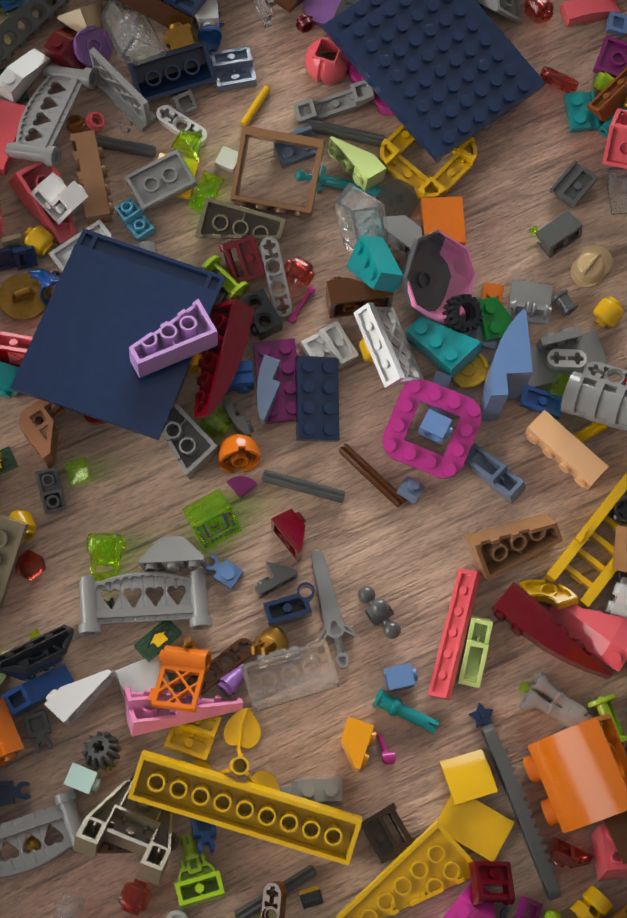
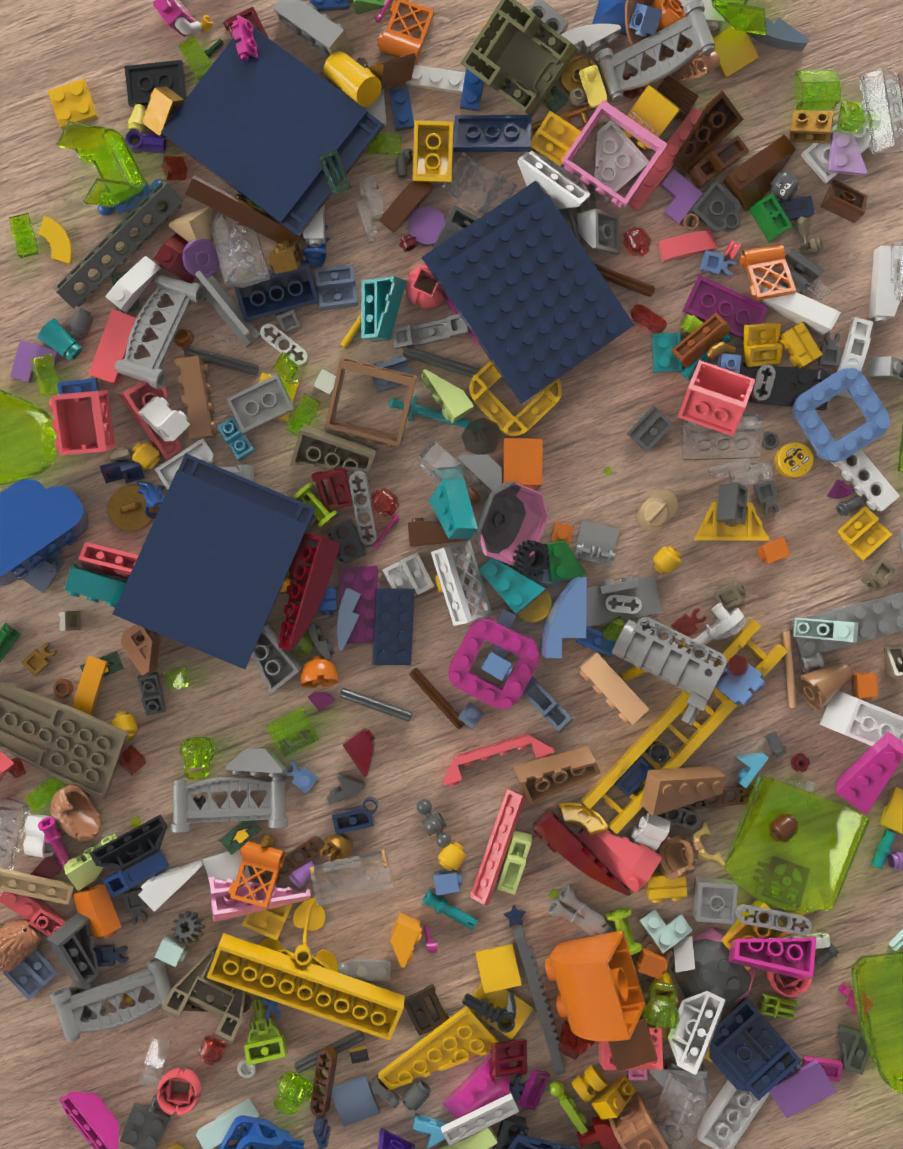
camera: 15 degrees right, 15 degrees up
coral plate [85,112,105,132] -> none
lavender wedge [129,299,218,378] -> none
light grey sword [311,550,355,669] -> none
dark grey hinge [536,211,583,258] -> none
dark grey bush [551,289,579,317] -> none
none -> teal wedge [361,276,406,342]
none -> yellow head [438,842,466,872]
none -> coral slope [443,733,554,787]
none -> black piece [462,991,516,1033]
none -> reddish brown axle [594,263,655,297]
none -> dark blue tile [614,756,655,797]

